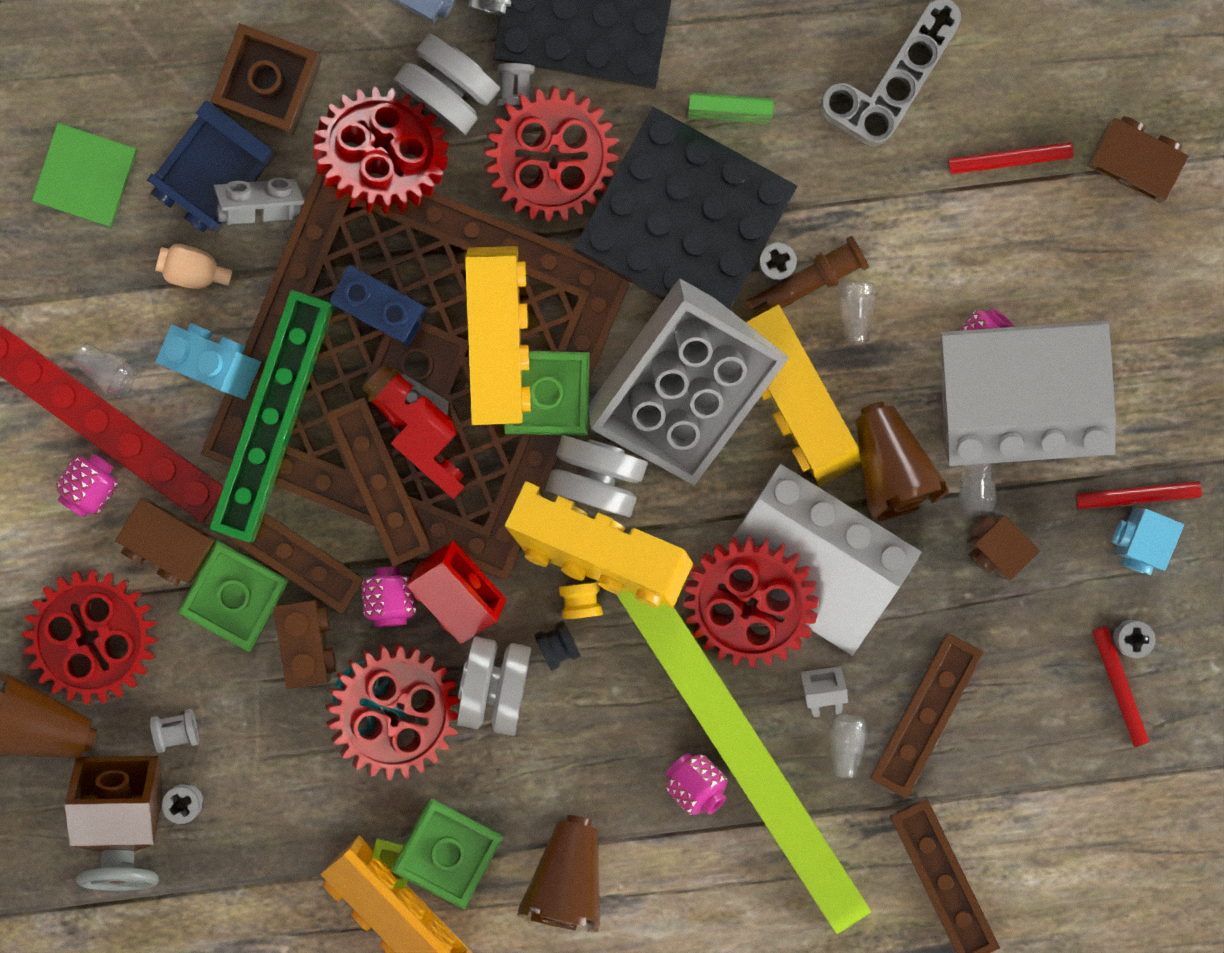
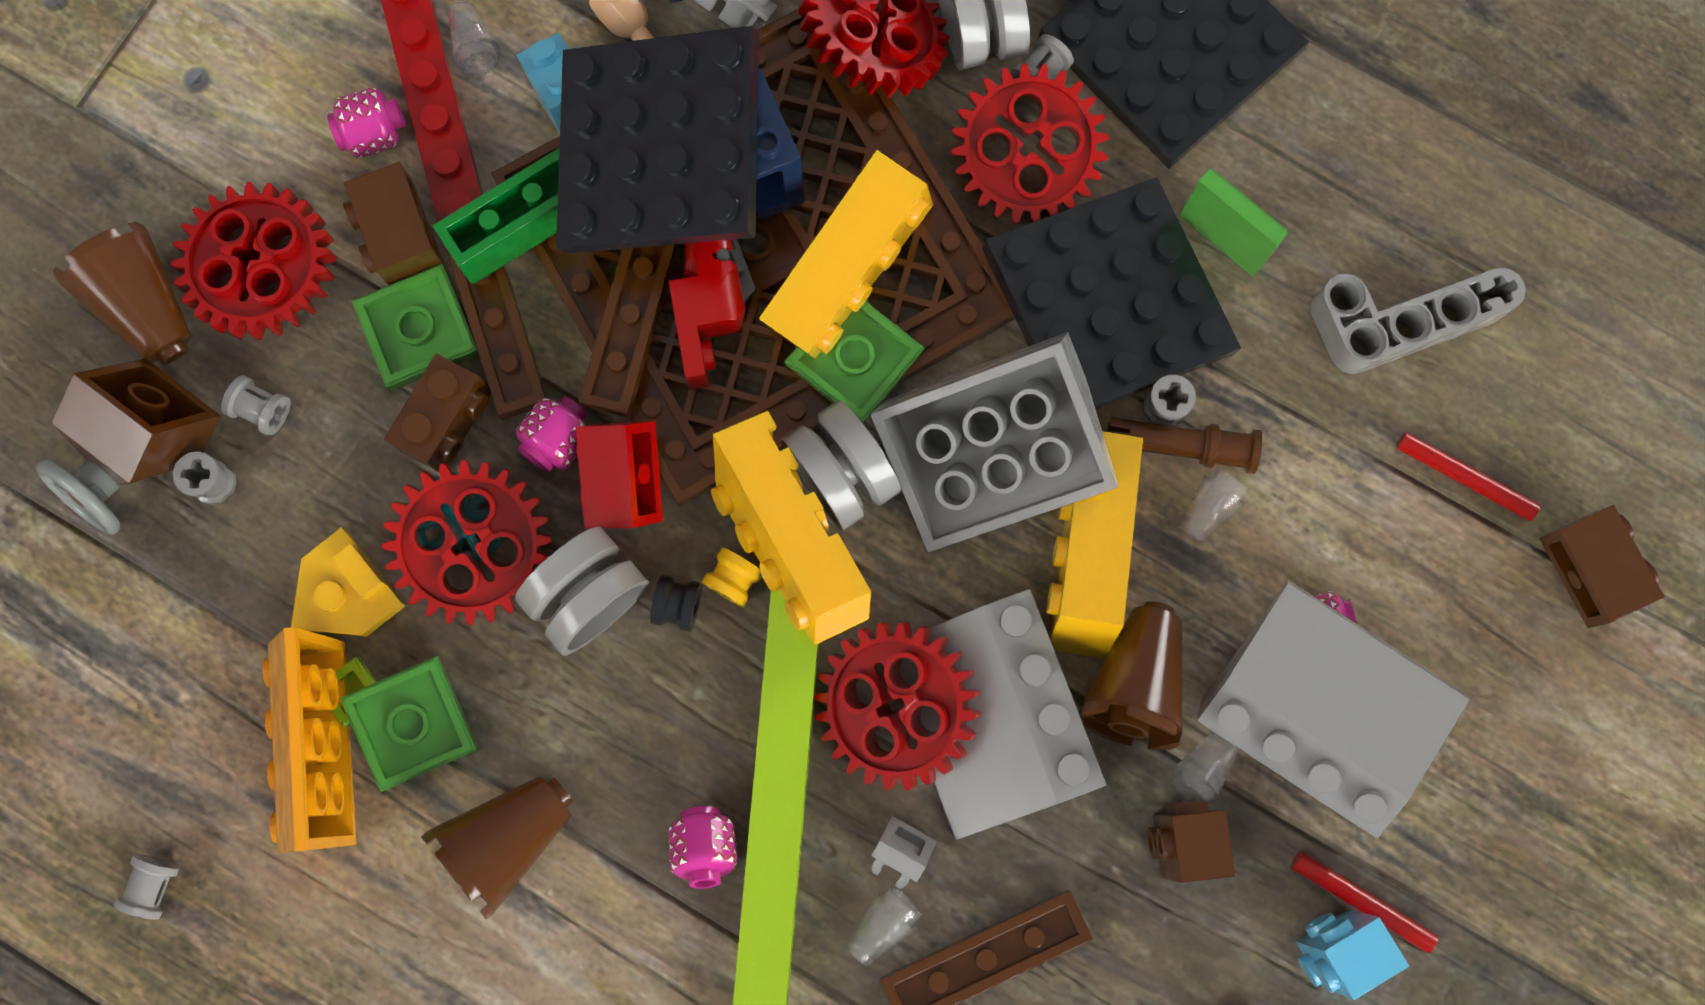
camera: 40 degrees right, 10 degrees down
none -> yellow plate [291,527,406,637]
none -> black plate [556,26,759,254]

